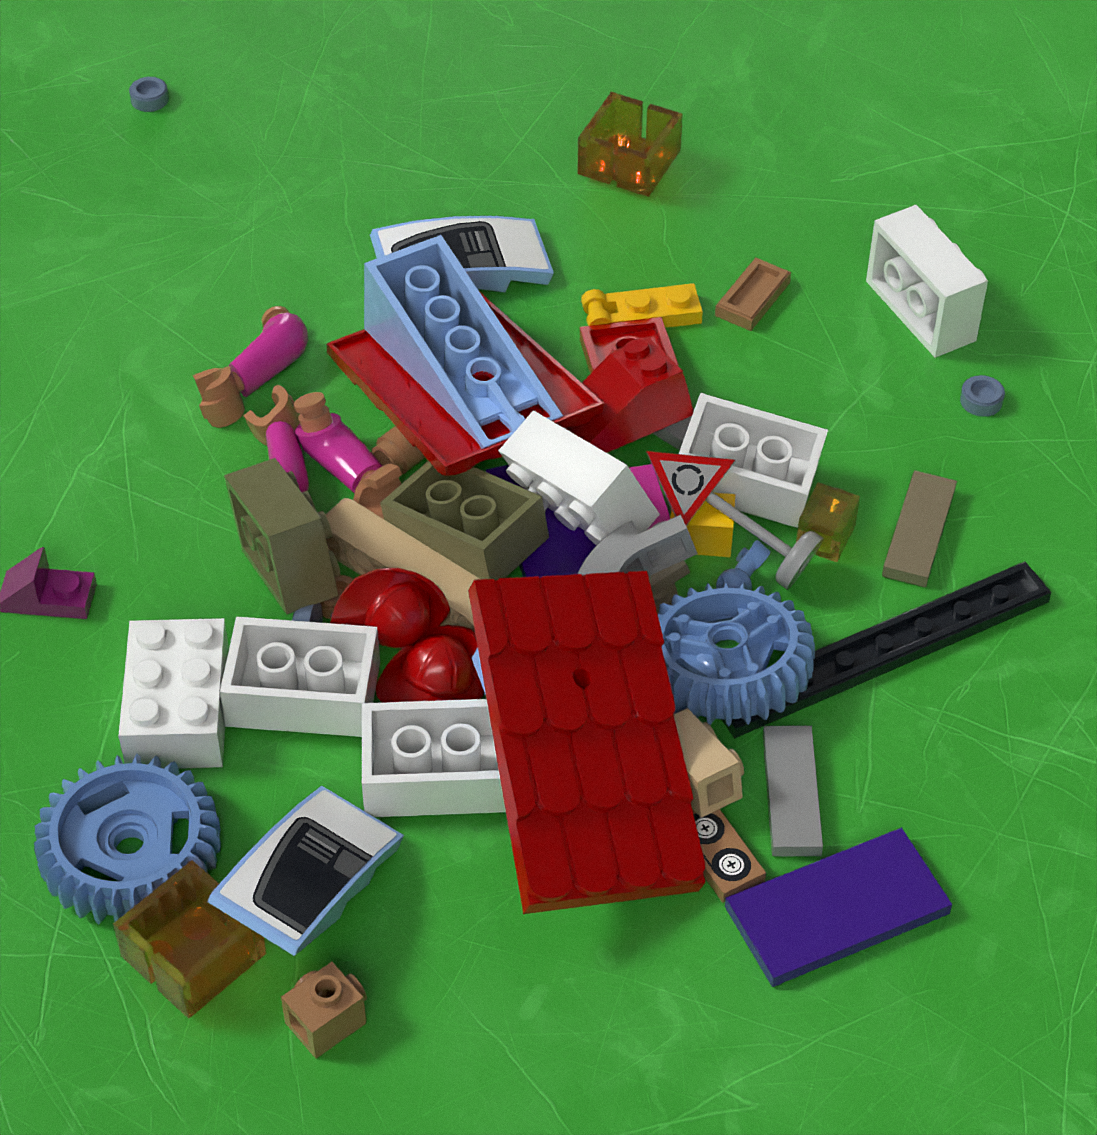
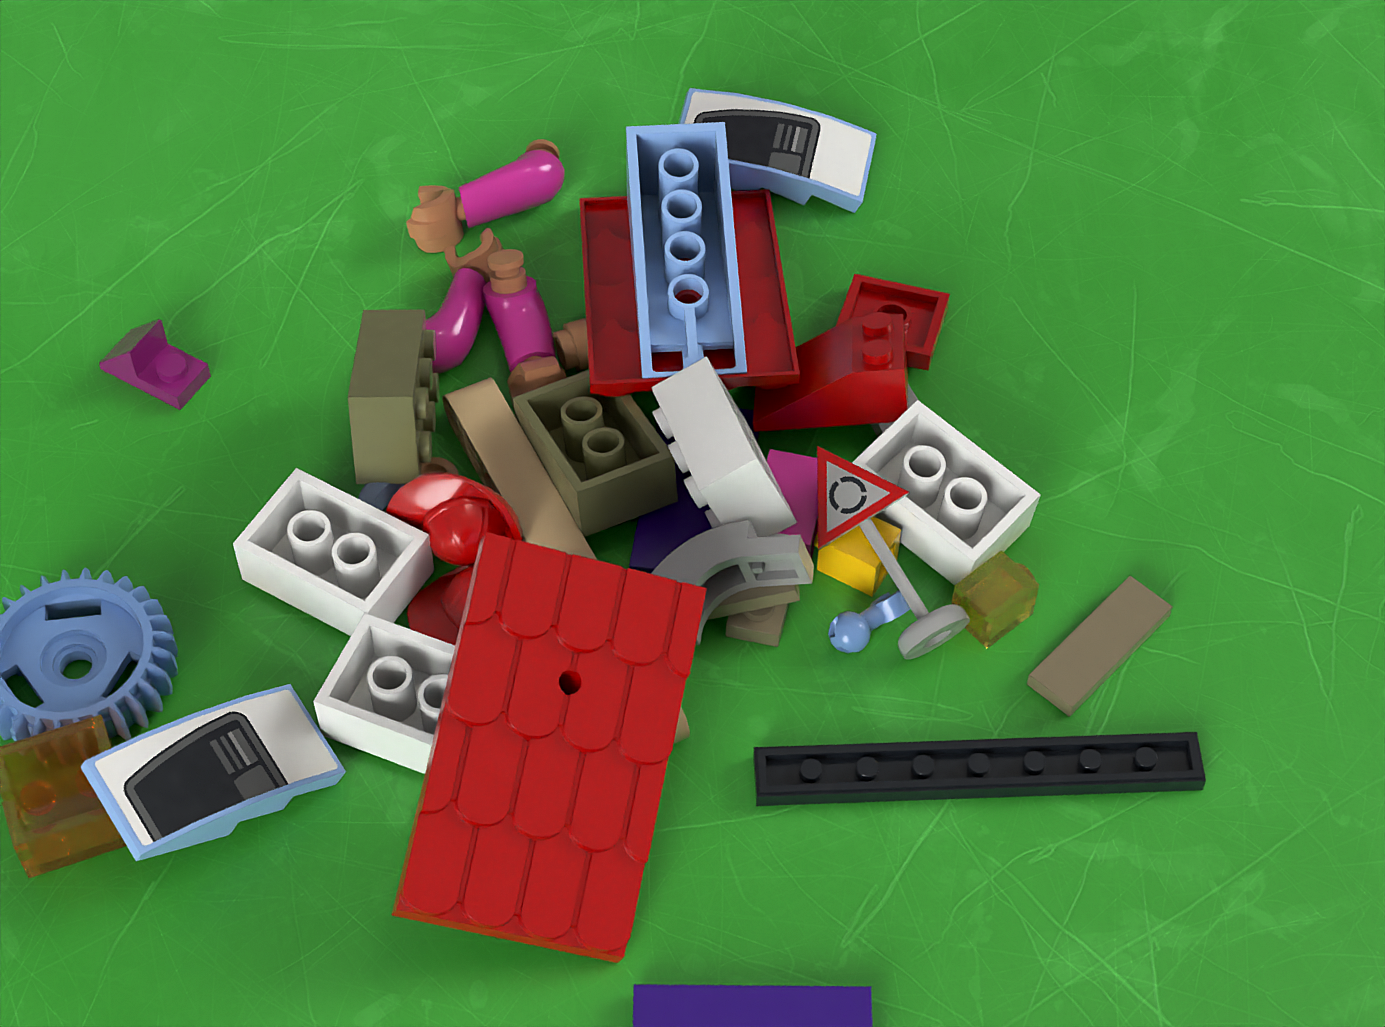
camera: 25 degrees right, 5 degrees up
white brick [118,618,229,769] -> none
medium nougat brick [281,962,367,1059] -> none
clear orange piece [577,92,683,197] -> none
yellow plate [581,283,703,328] -> none
medium blue gear [658,582,815,726] -> none
tan brick [674,708,744,818] -> none
tile [693,809,766,903] -> none
medium nougat tile [715,257,791,331] -> none
light grey tile [763,726,823,856] -> none
white brick [866,205,988,358] -> none
sand blue tile [960,375,1005,416] -> none

